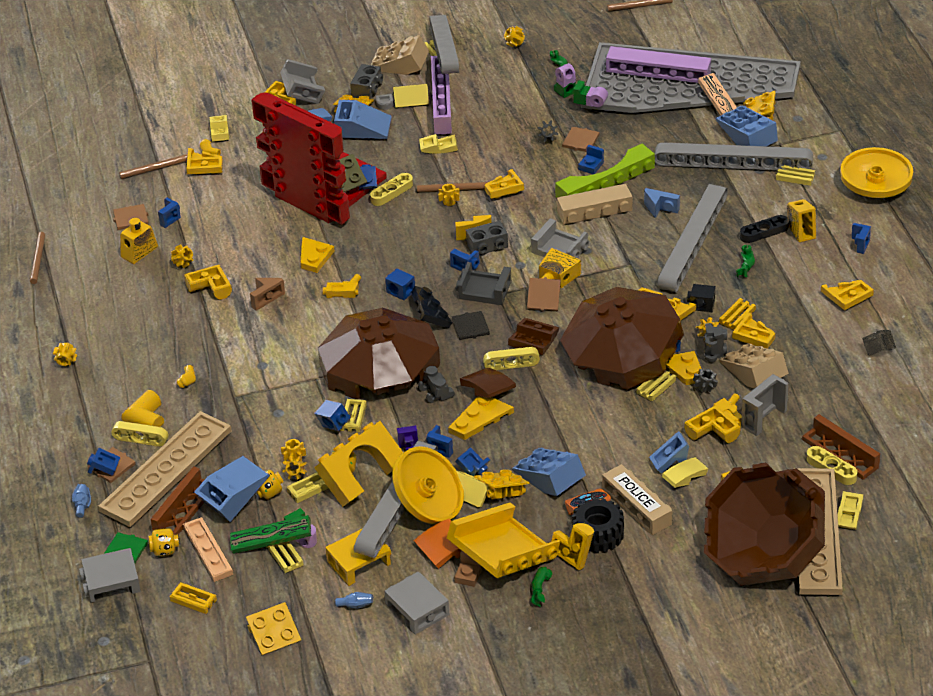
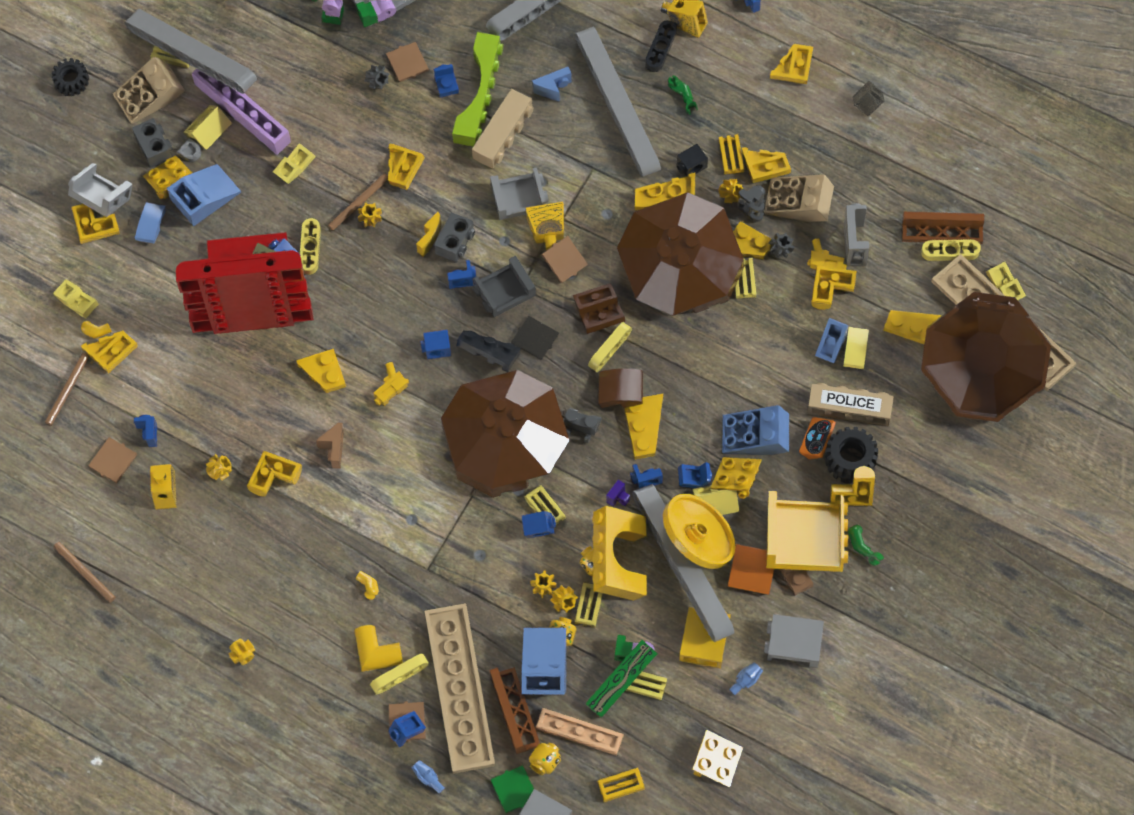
camera: 45 degrees left, 25 degrees up
none -> black tyre [52,58,89,96]

